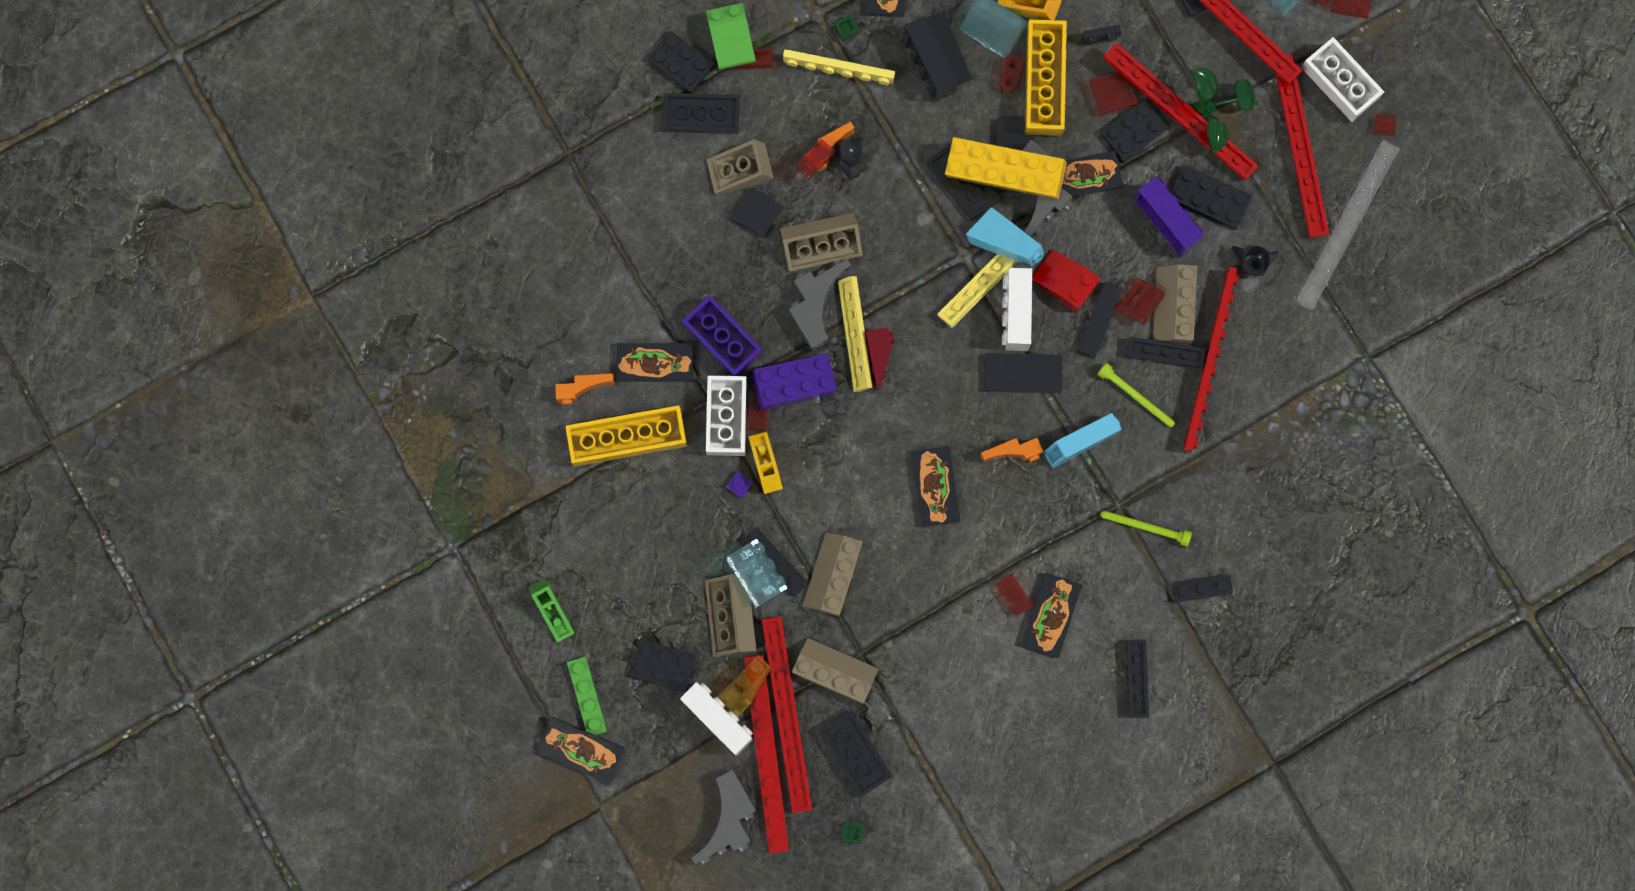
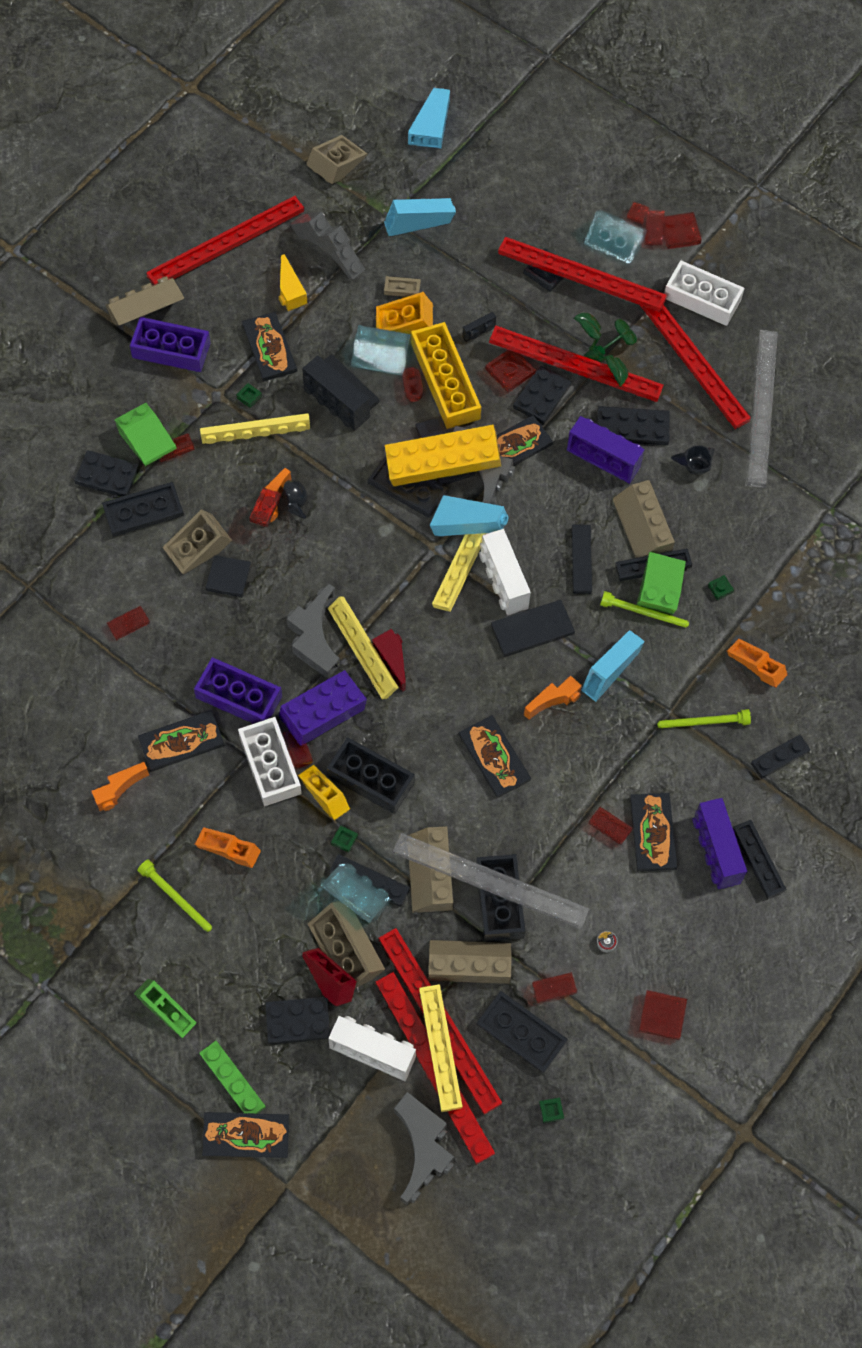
camera: 25 degrees left, 15 degrees down
yellow brick [566,406,687,467] -> none
clear yellow slope [718,655,771,717] -> none
dark purple plate [727,471,753,499] -> none
dark tan slope [780,213,863,272] -> none
red slope [1032,250,1101,313] -> none
clear red plate [1115,277,1165,325] -> none
red plate [1183,267,1239,453] -> none
clear red plate [1374,114,1396,136] -> none
none -> clear red plate [107,606,150,640]
none -> lime piece [137,859,212,932]
none -> orange slope [195,827,261,868]
none -> dark red slope [302,948,357,1006]
none -> black brick [327,737,415,814]
none -> dark green plate [331,825,358,853]
none -> clear plate [393,833,589,929]
none -> light yellow plate [419,984,462,1112]
none -> black brick [476,854,526,942]
none -> clear red plate [532,972,577,1004]
none -> tile [597,931,617,953]
none -> bright green slope [636,552,686,615]
none -> clear red plate [639,990,687,1040]
none -> dark purple brick [693,798,747,890]
none -> dark green plate [708,575,734,601]
none -> orange slope [727,639,787,688]

